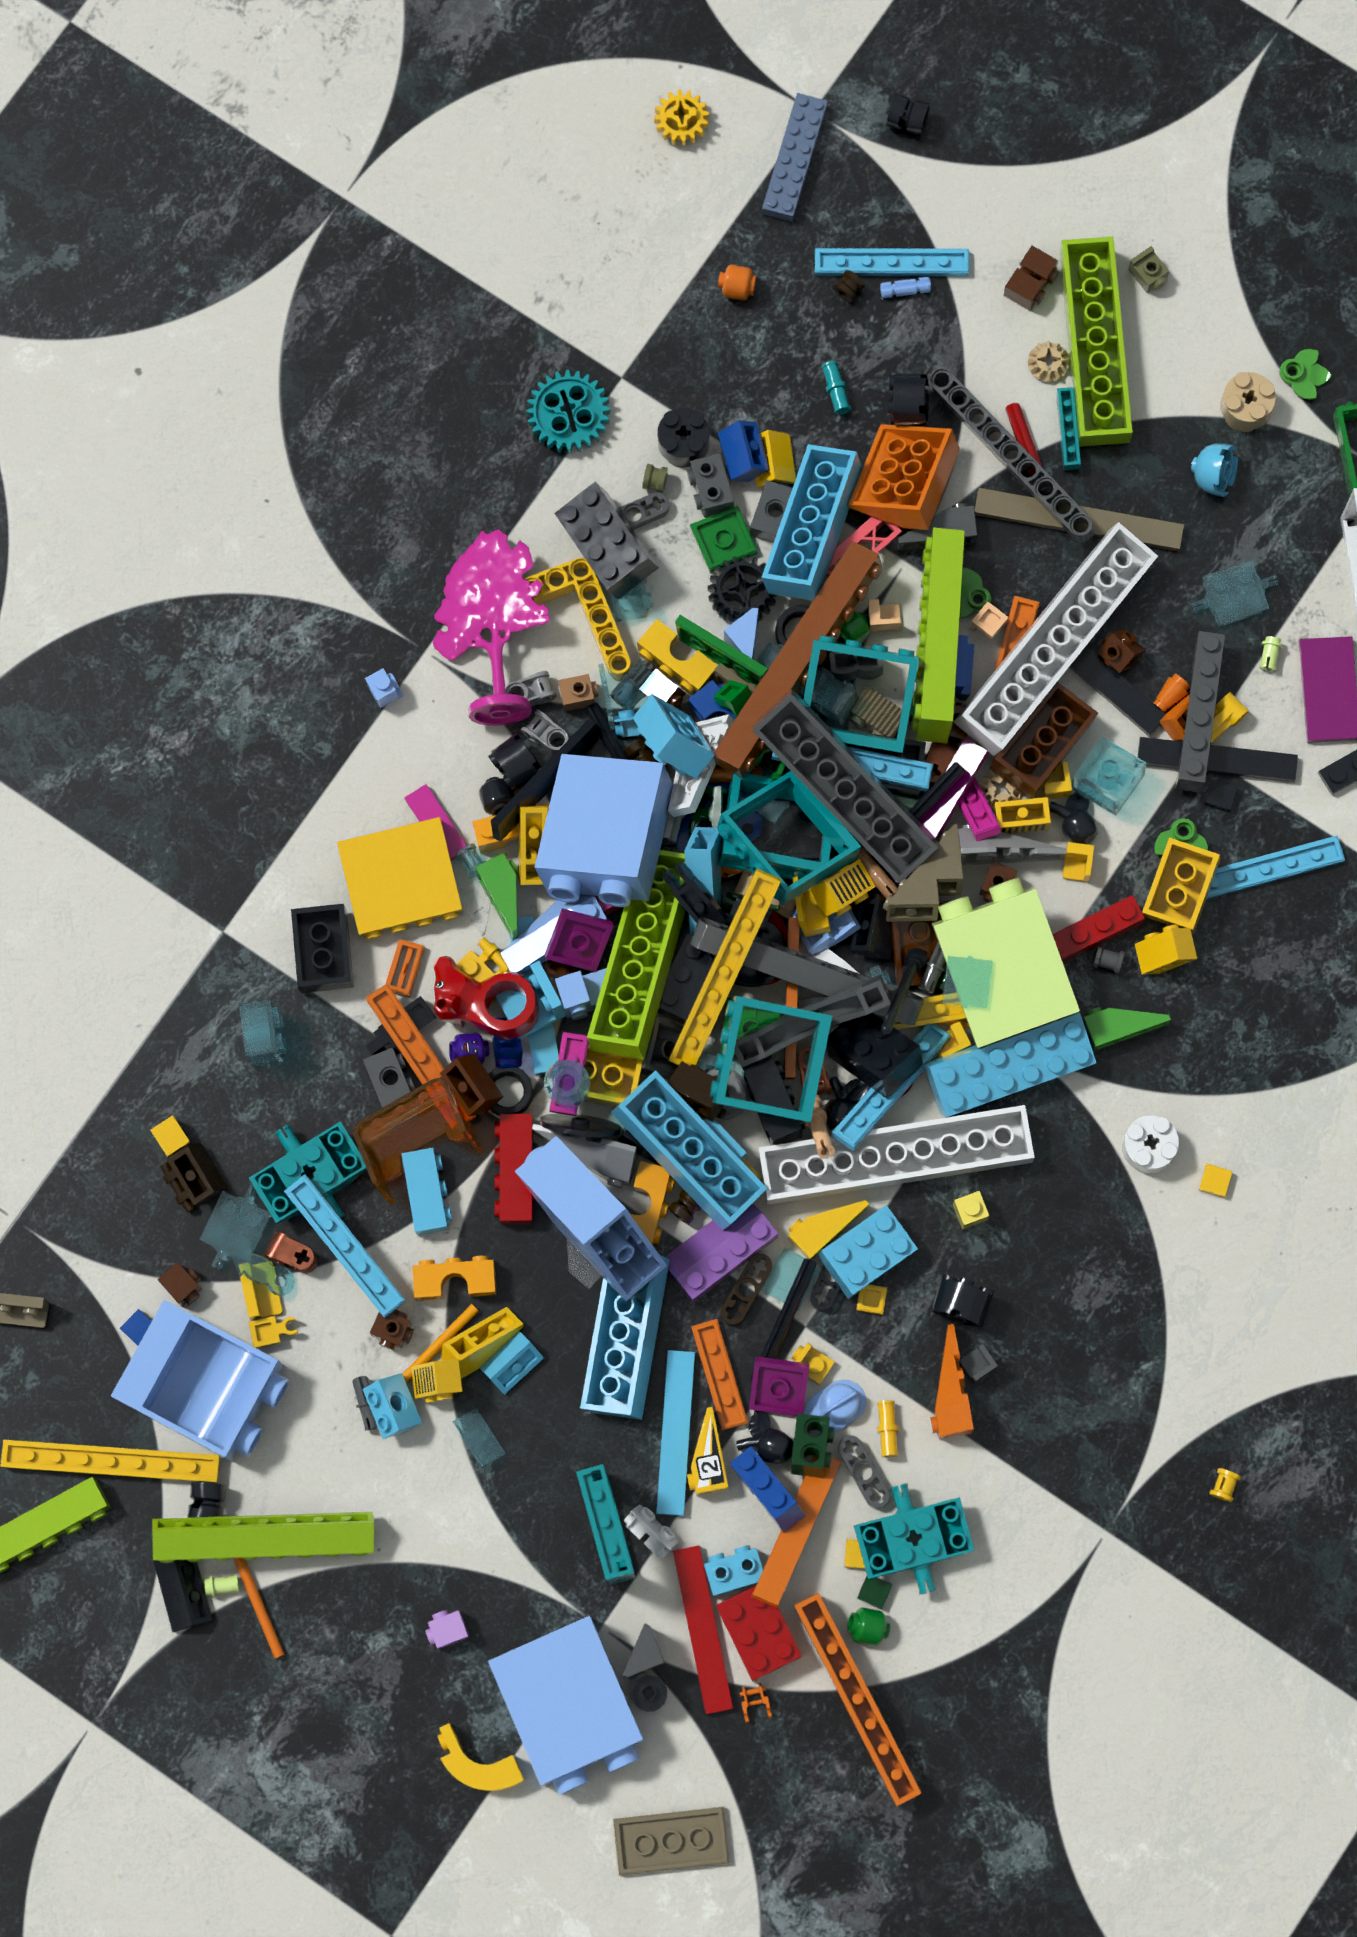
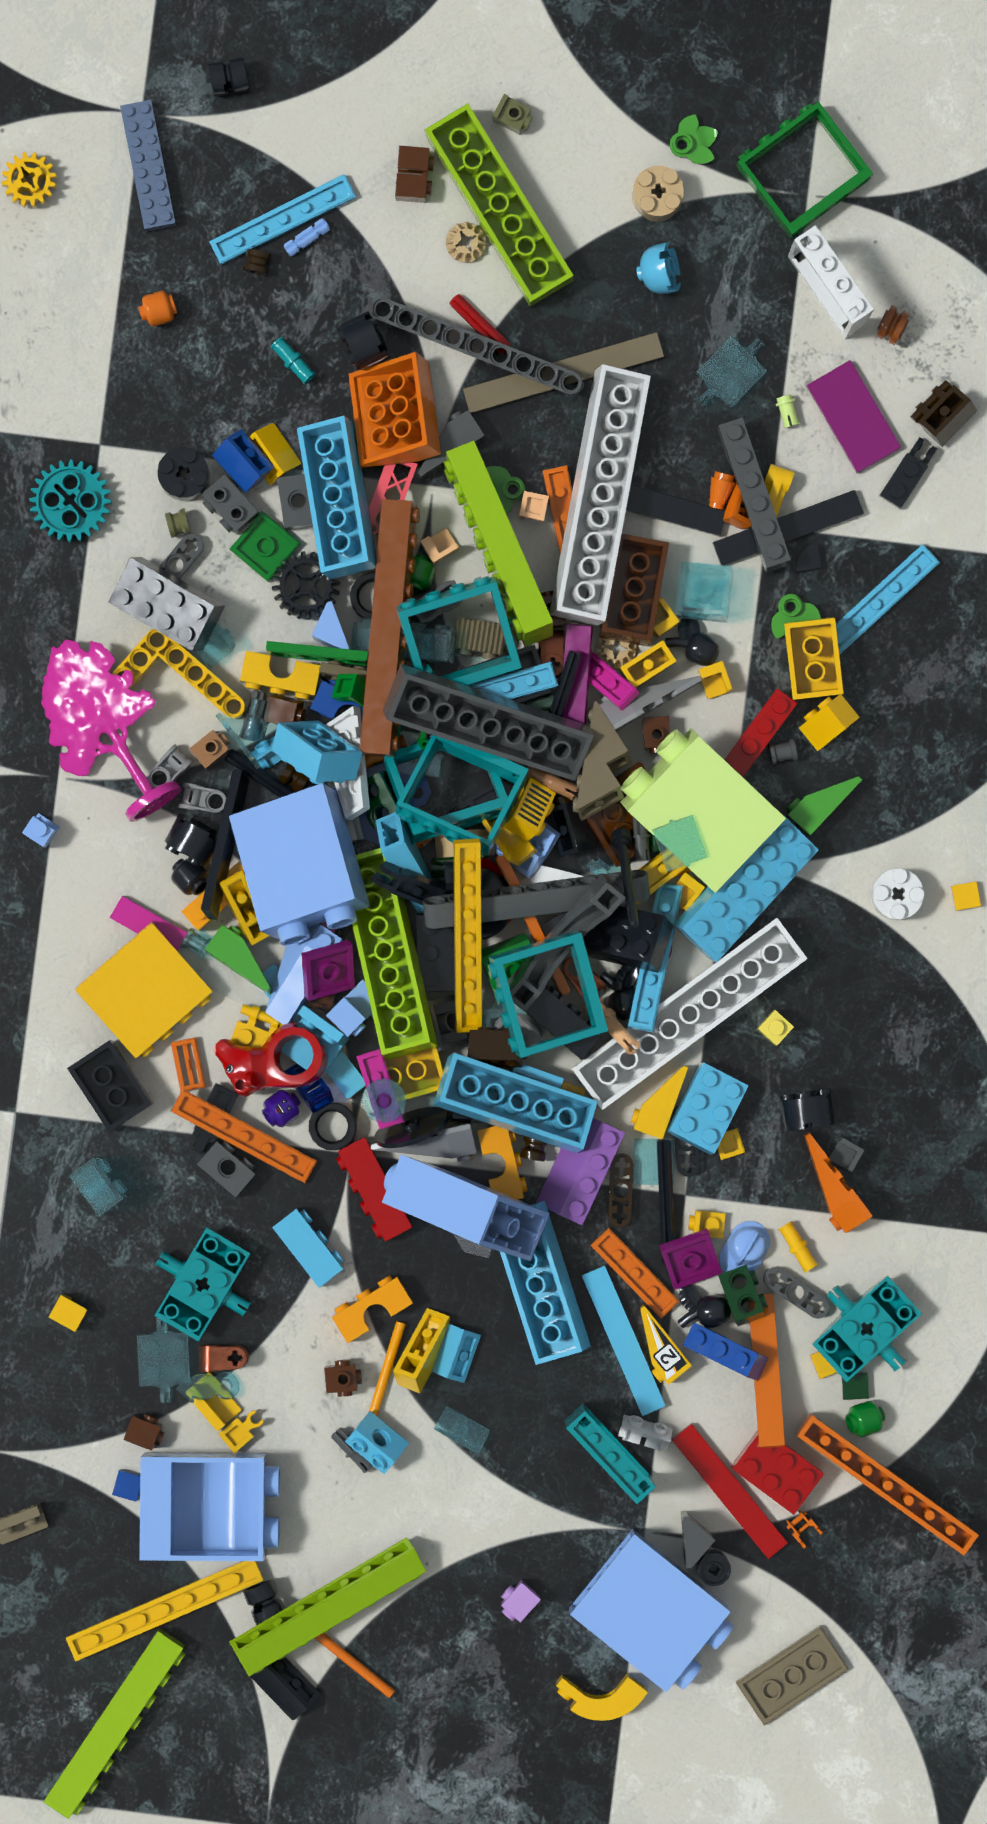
camera: 35 degrees left, 10 degrees up
dark brown brick [160,1142,227,1213] -> none
yellowish green pin [204,1574,239,1598] -> none
medium azure tile [284,1175,406,1318] -> none
clear orange windscreen [353,1078,484,1205] -> none
yellow brick [411,1359,462,1403] -> none
reddish brown brick [440,1054,504,1116] -> none
medium azure brick [704,1545,763,1597] -> none
blue slope [955,635,974,702] -> none
teal piece [1056,387,1081,471] -> none
reddish brown brick [1098,629,1146,673] -> none

